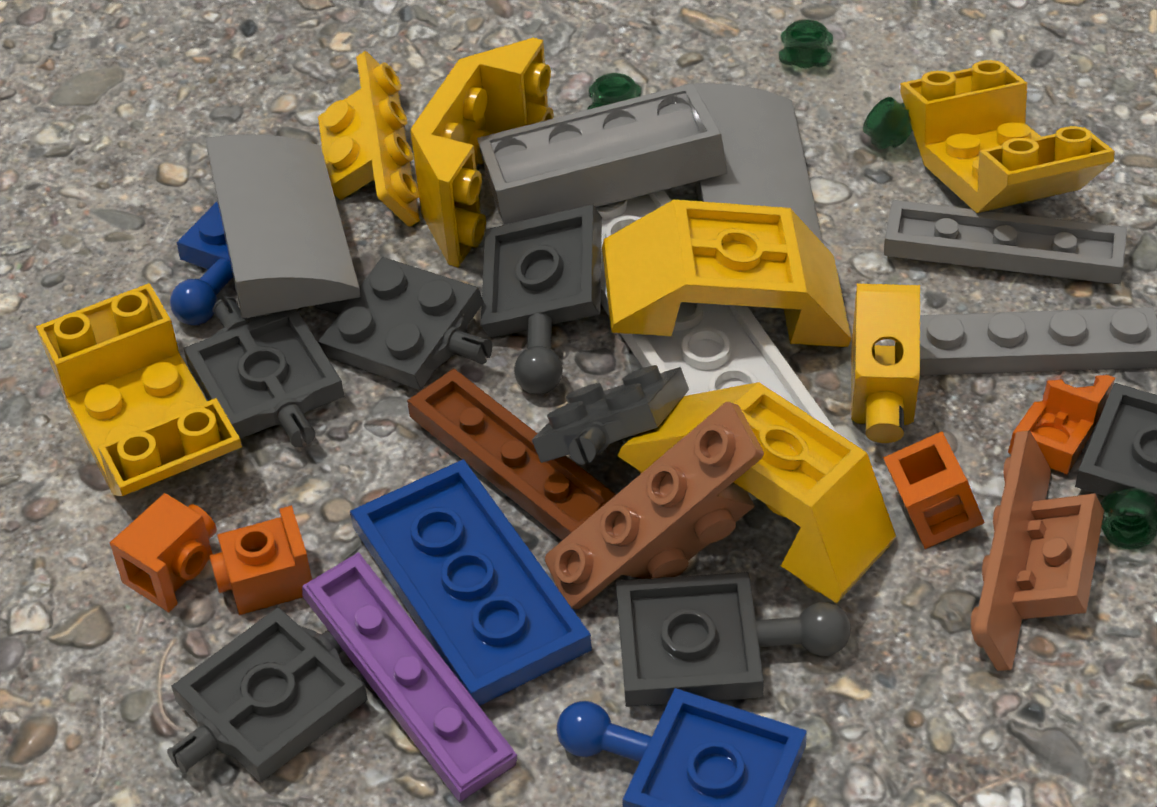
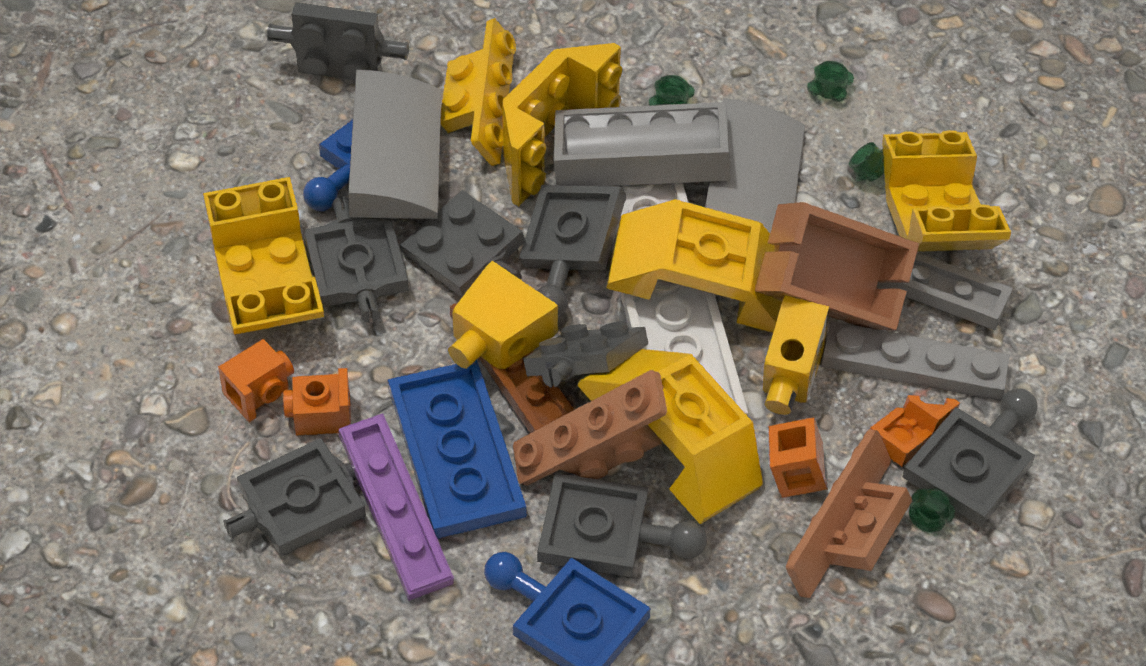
camera: 10 degrees right, 5 degrees up
none -> dark grey plate [267,2,409,81]
none -> yellow torso [448,261,558,369]
none -> nougat piece [755,202,919,330]

